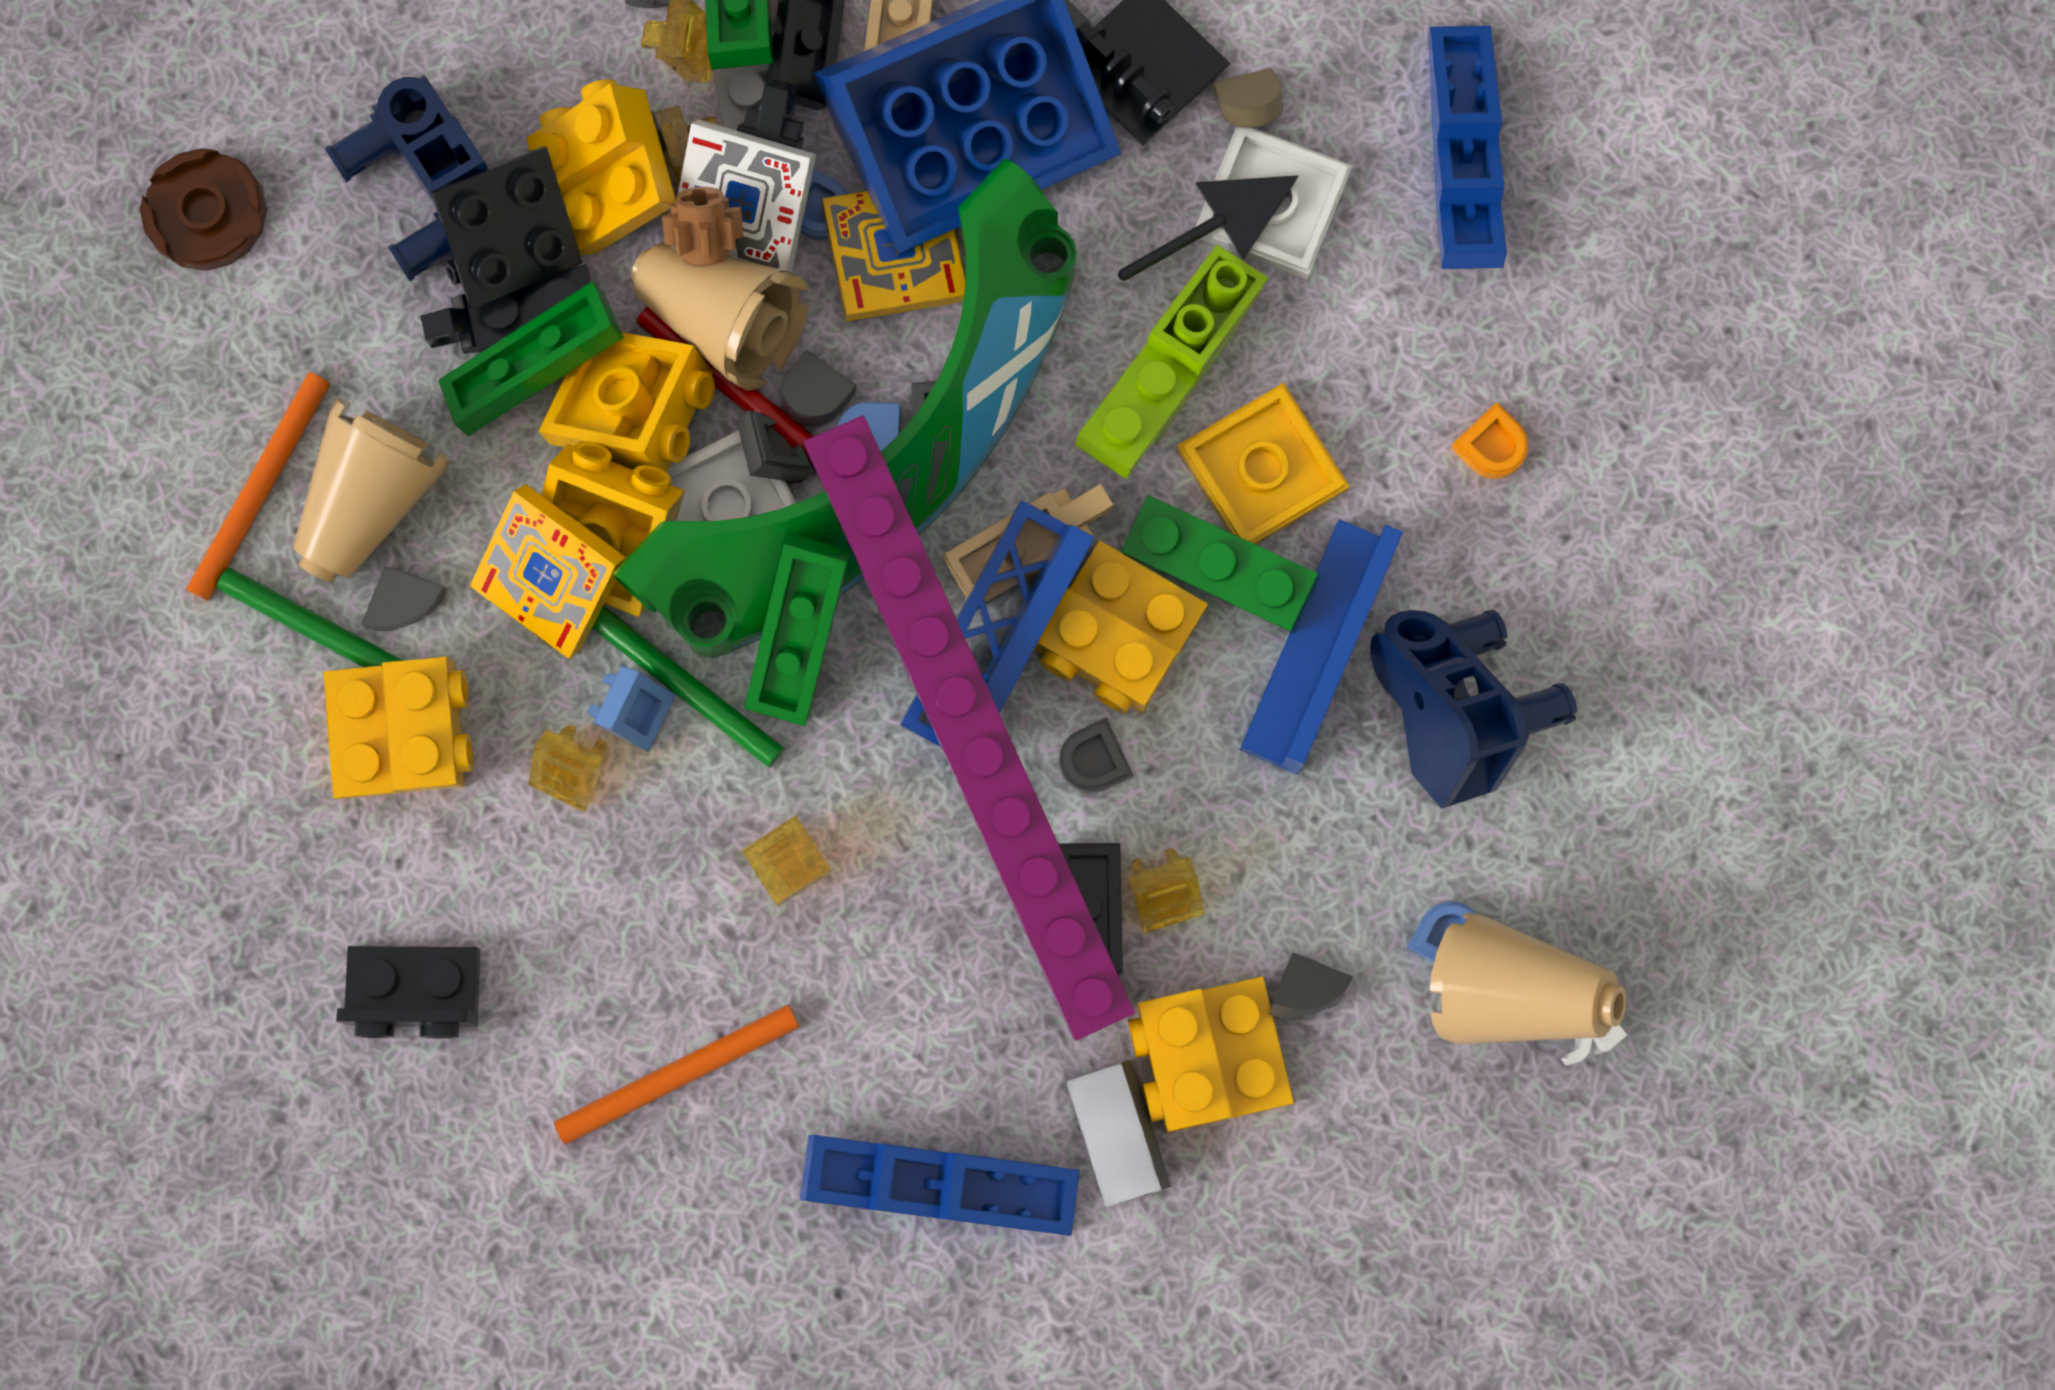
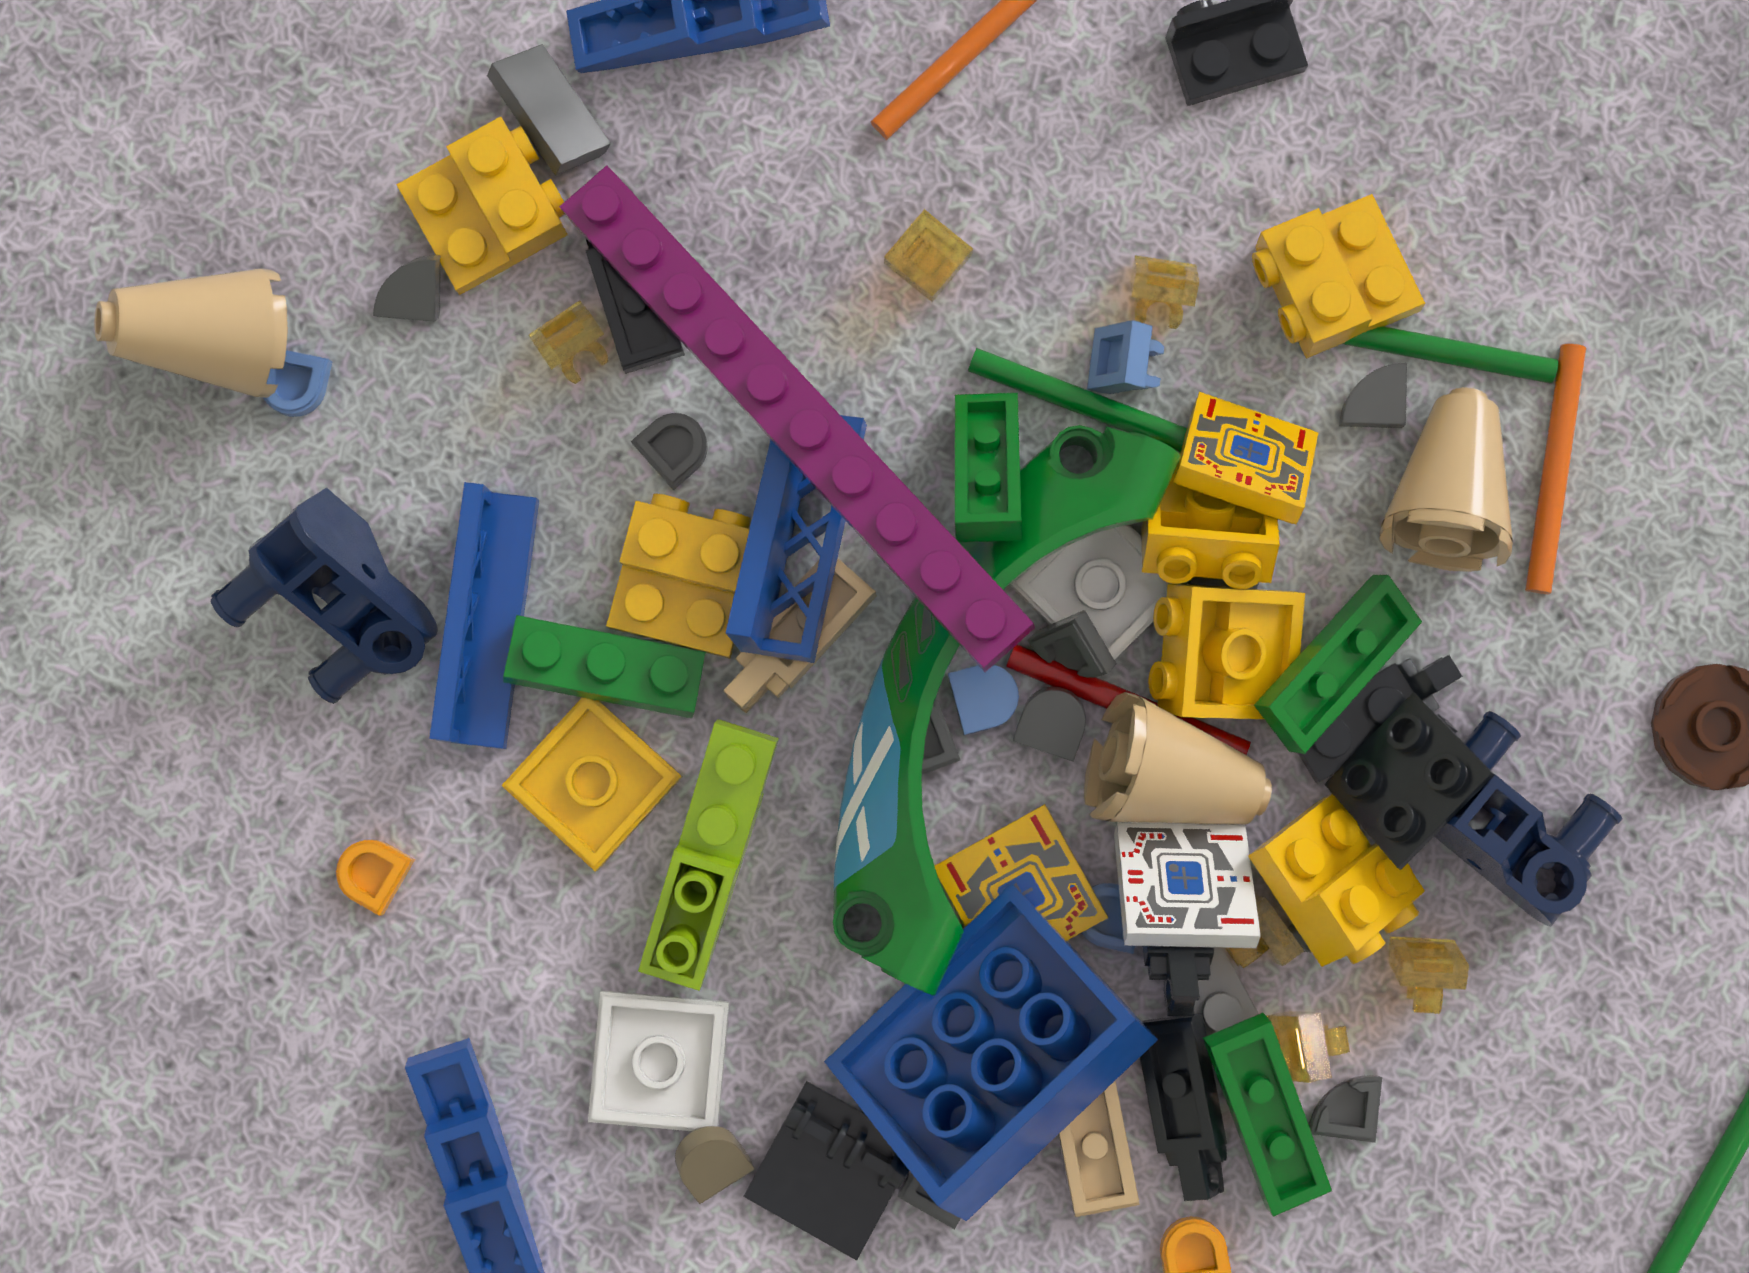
camera: 165 degrees right, 5 degrees up
medium nougat gear [662,187,744,266] -> none
black piece [1118,175,1299,281] -> none
none -> clear yellow tile [1388,936,1469,1014]

